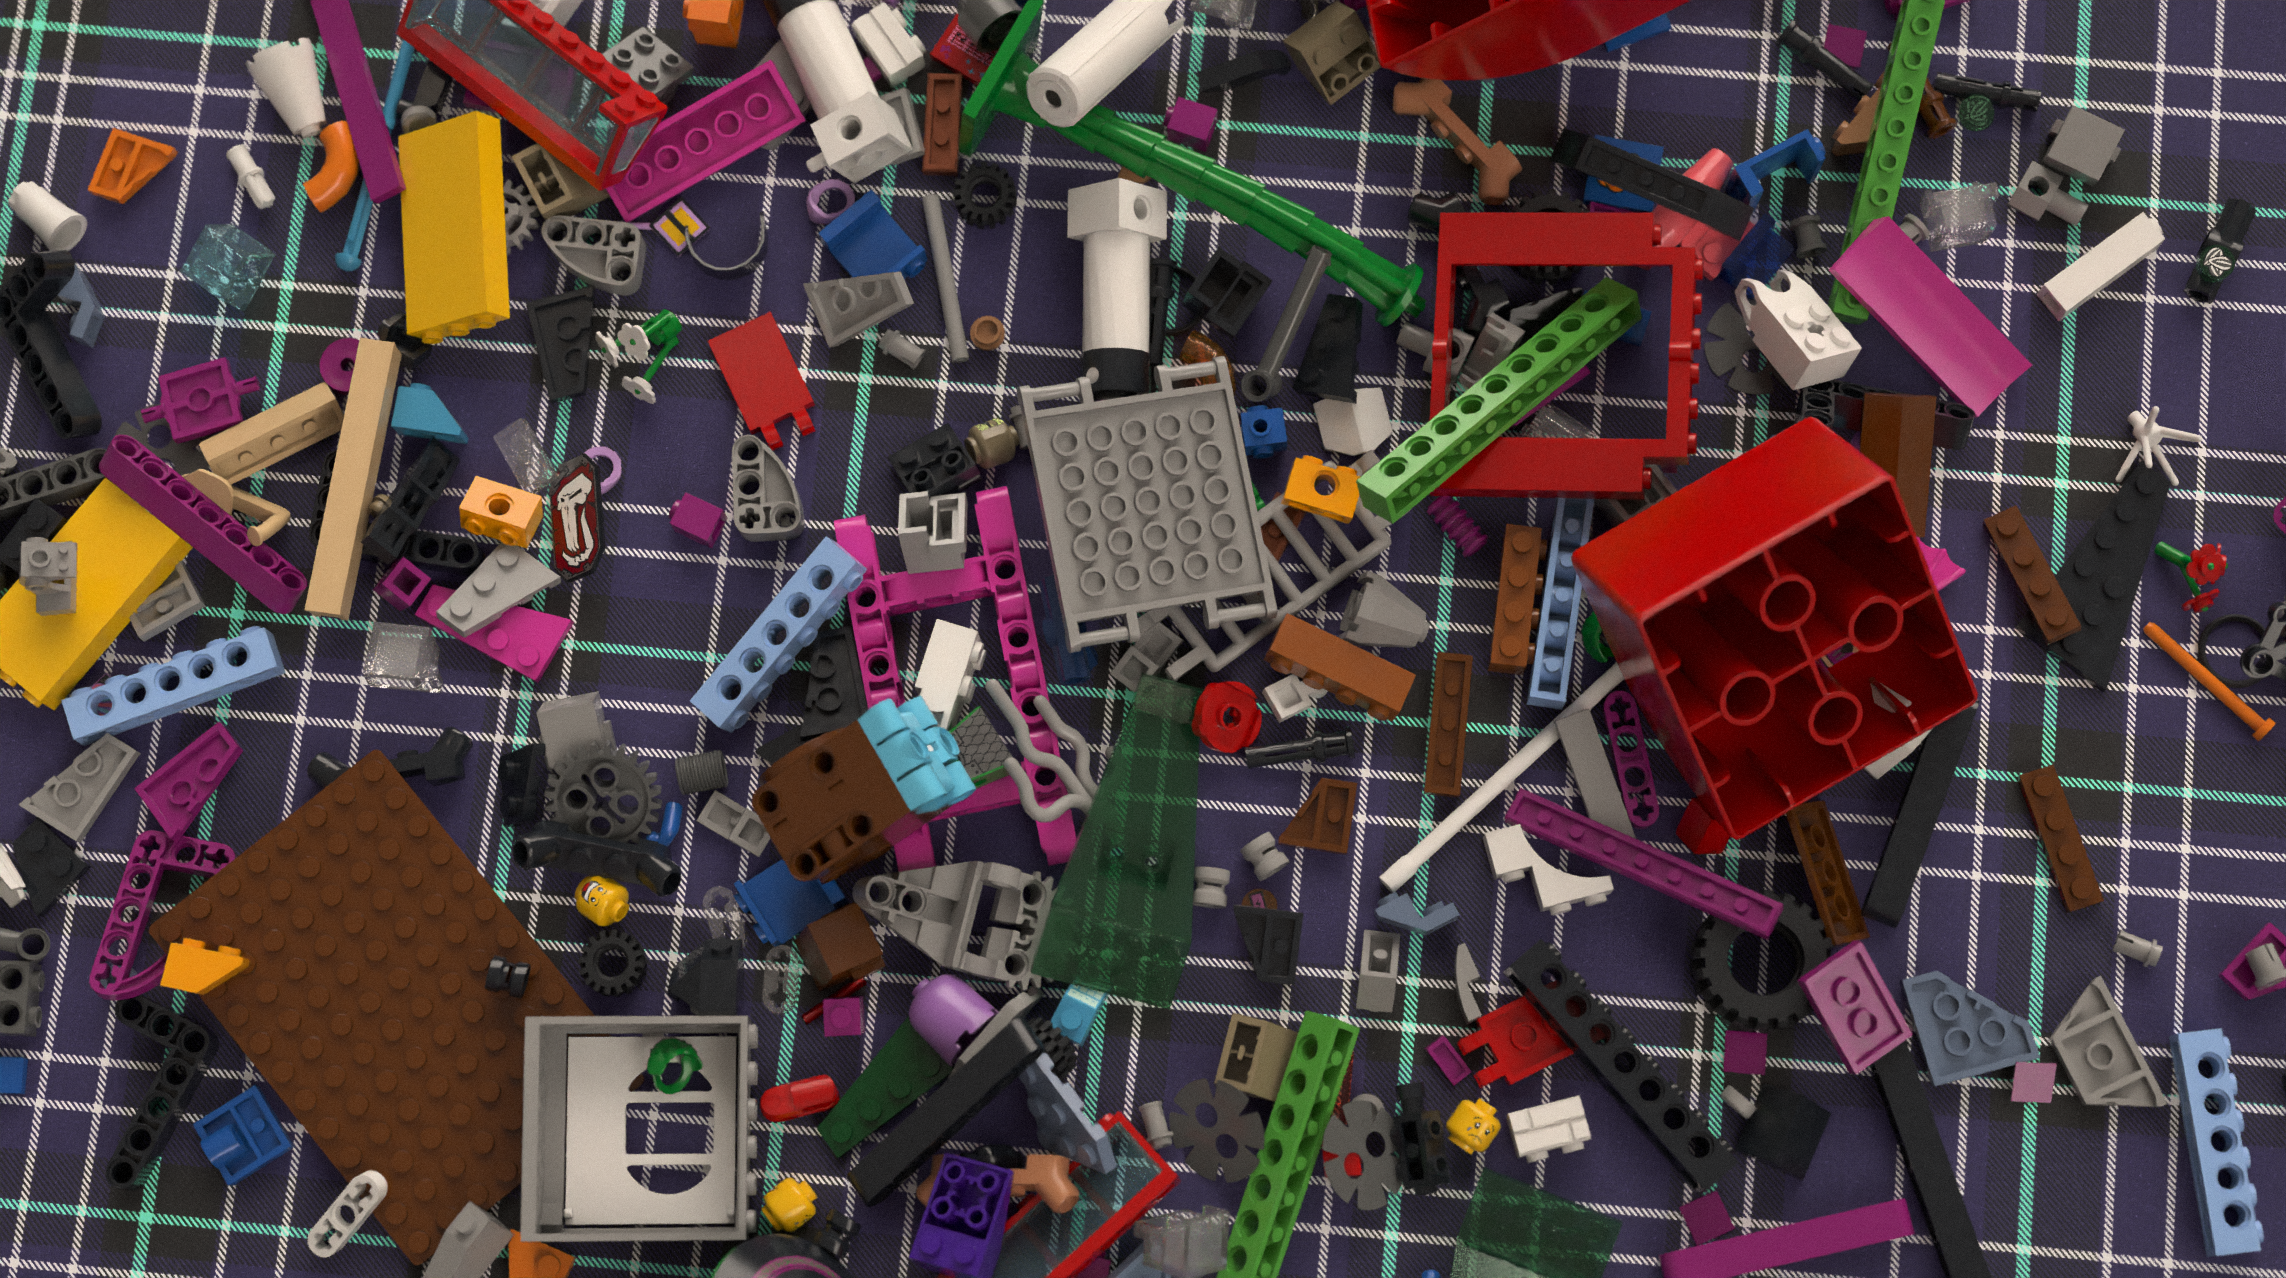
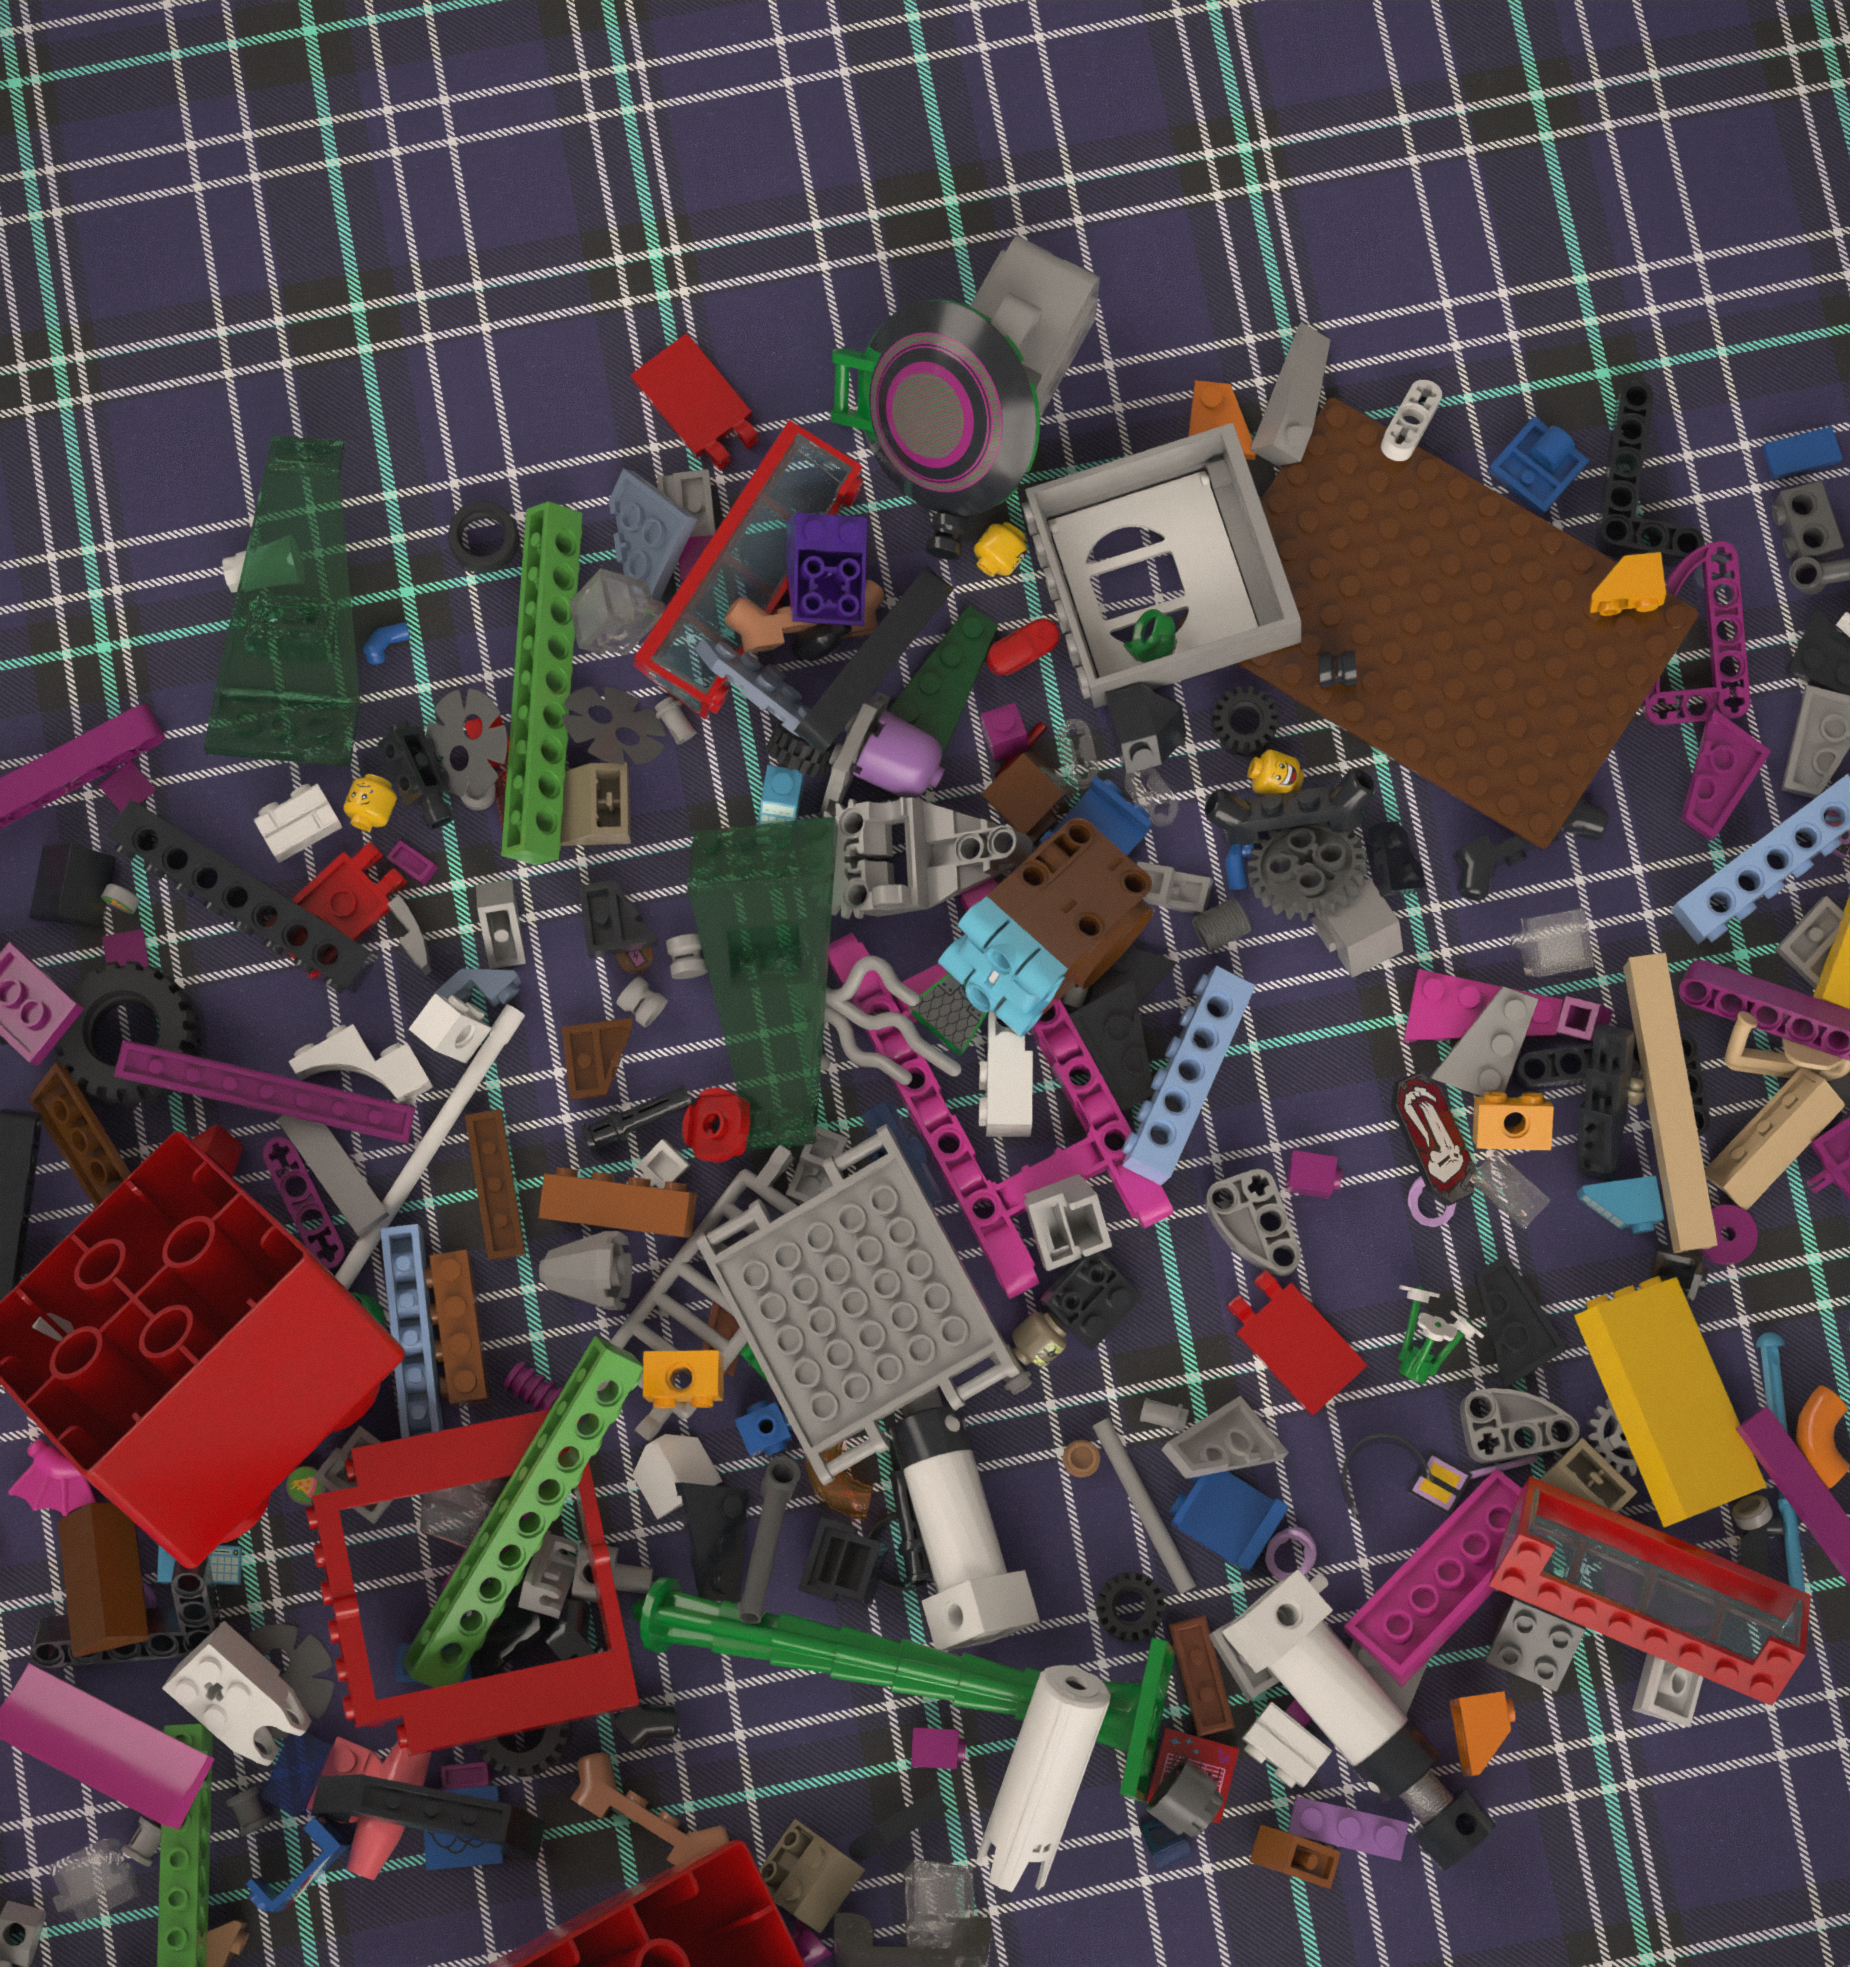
camera: 155 degrees right, 0 degrees up
none -> white brick [409,993,492,1063]

